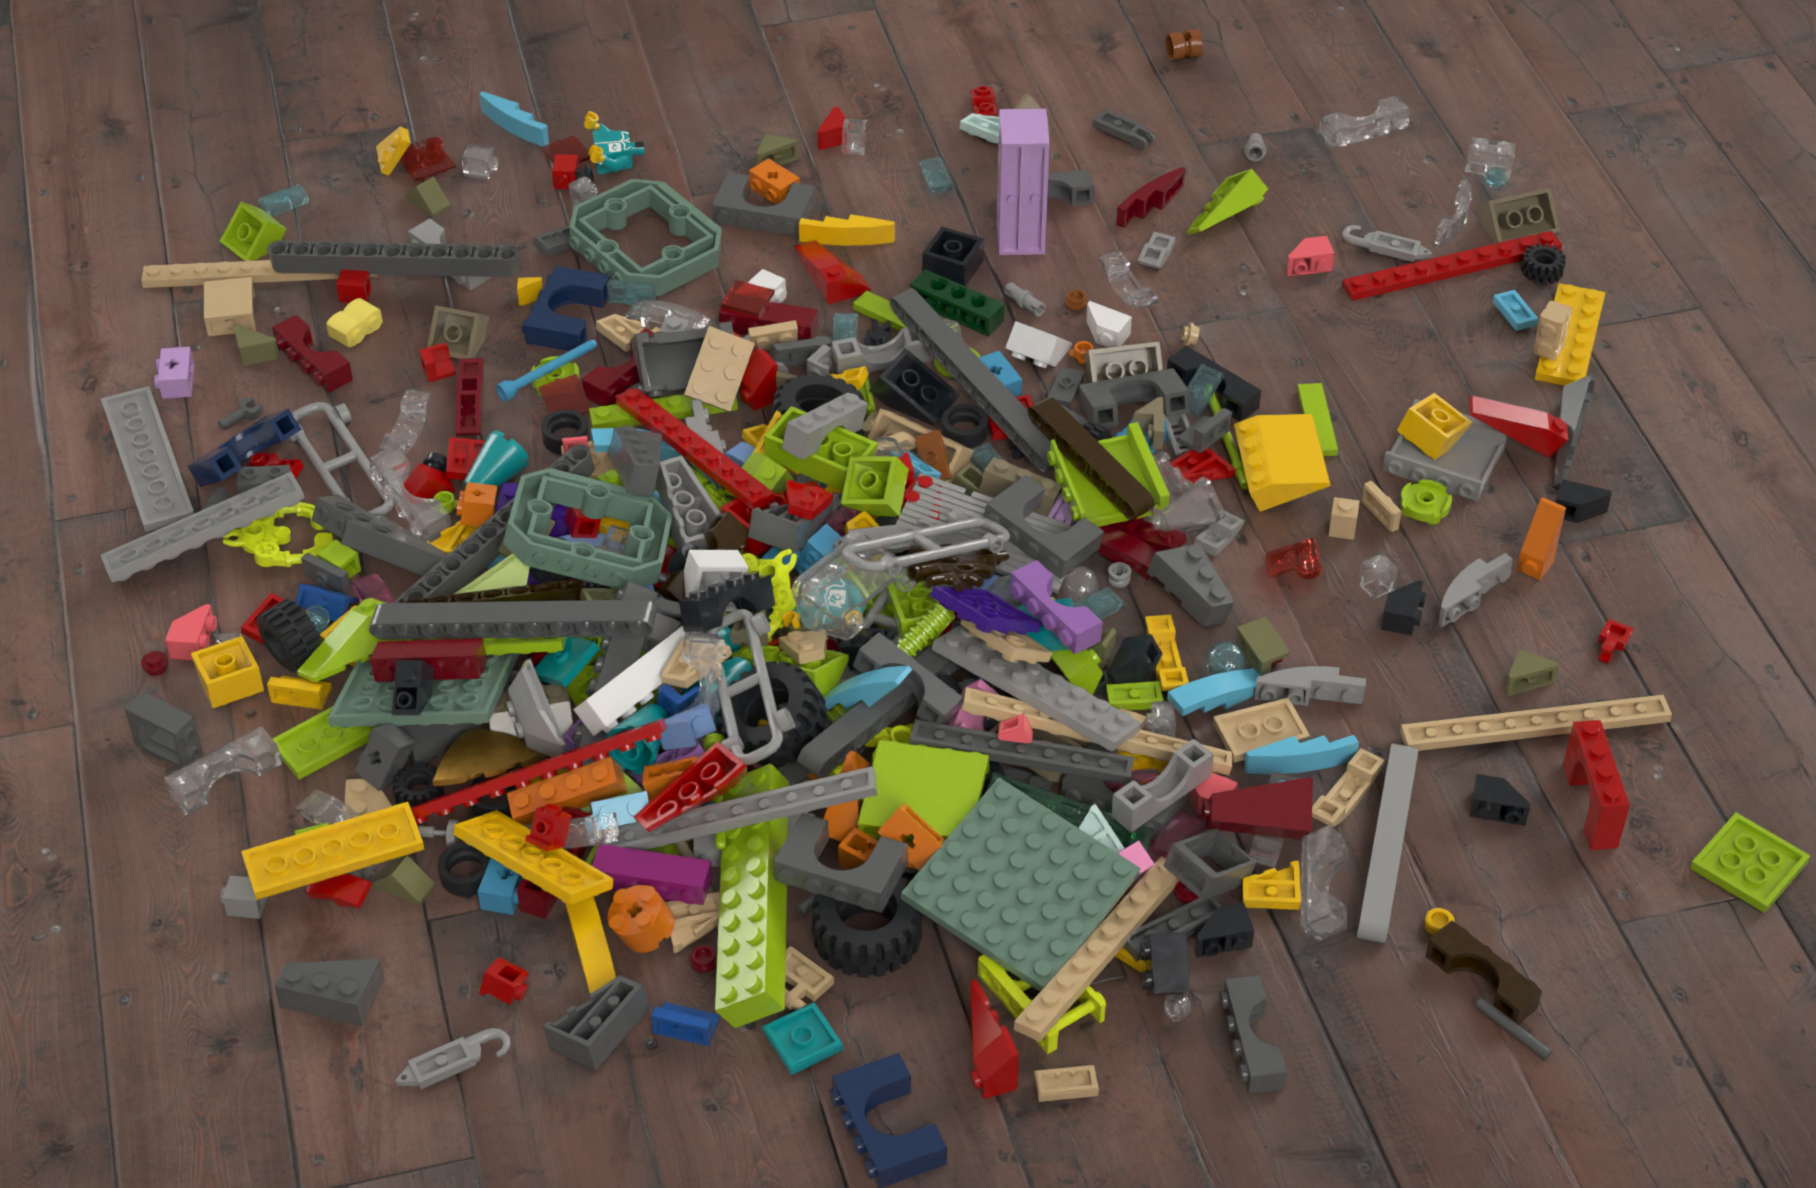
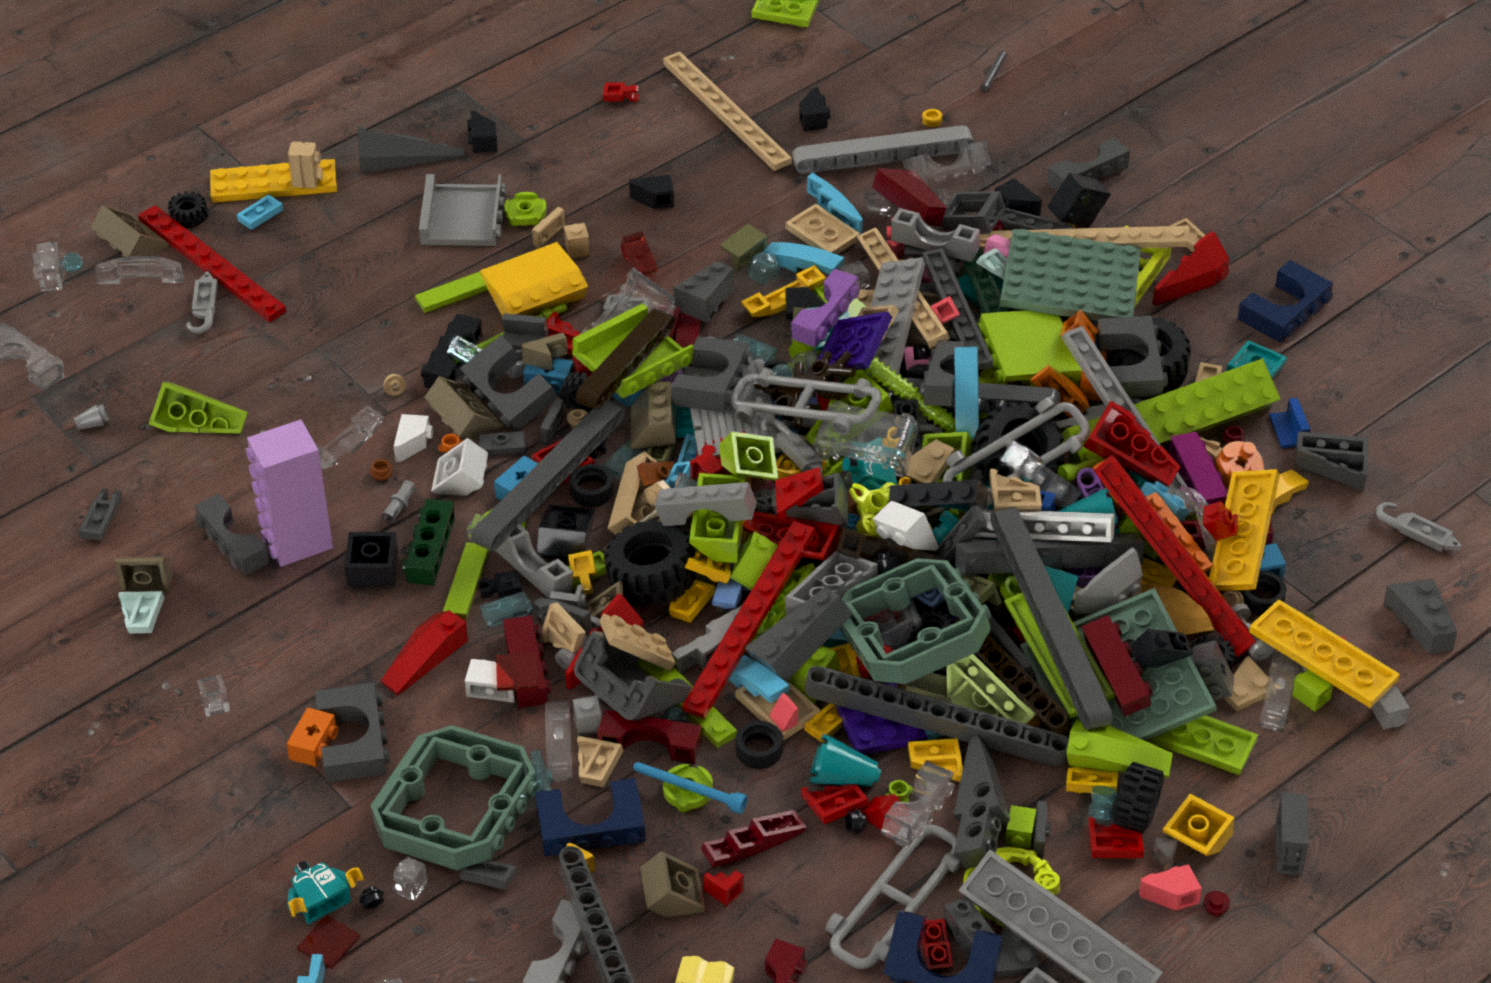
camera: 115 degrees left, 0 degrees up
clear arch [164,726,282,815] -> none
yellow panel [267,676,332,710] -> none
blue panel [295,583,360,621] -> none
clear pink slope [351,573,396,603] -> none
clear slope [379,389,431,455] -> none
orange brick [457,482,497,527] -> none
red brick [479,957,529,1005] -> none
clear red piece [539,374,592,415] -> none
red brick [552,154,579,189] -> none
medium blue slope [659,703,716,750] -> none
olive slope [756,134,798,165] -> none
yellow slope [799,214,895,246] -> none
red slope [817,106,851,150] -> none
clear light blue plate [919,157,953,194] -> none
red slope [971,86,998,117] -> none
dark red slope [1116,167,1186,228] -> none
yellow wing [1242,861,1301,910] -> none
light grey slope [1254,666,1366,706] -> none
coral slope [1286,236,1335,276] -> none
tan slope [1312,748,1385,827] -> none
clear brick [1358,552,1398,599] -> none
yellow slope [1397,393,1473,460] -> none
dark brown arch [1425,921,1542,1025] -> none
light grey slope [1438,553,1513,628] -> none
red wedge [1469,396,1568,458] -> none
olive slope [1505,650,1559,696] -> none
orange slope [1517,497,1566,580] -> none
red arch [1563,720,1630,850] -> none

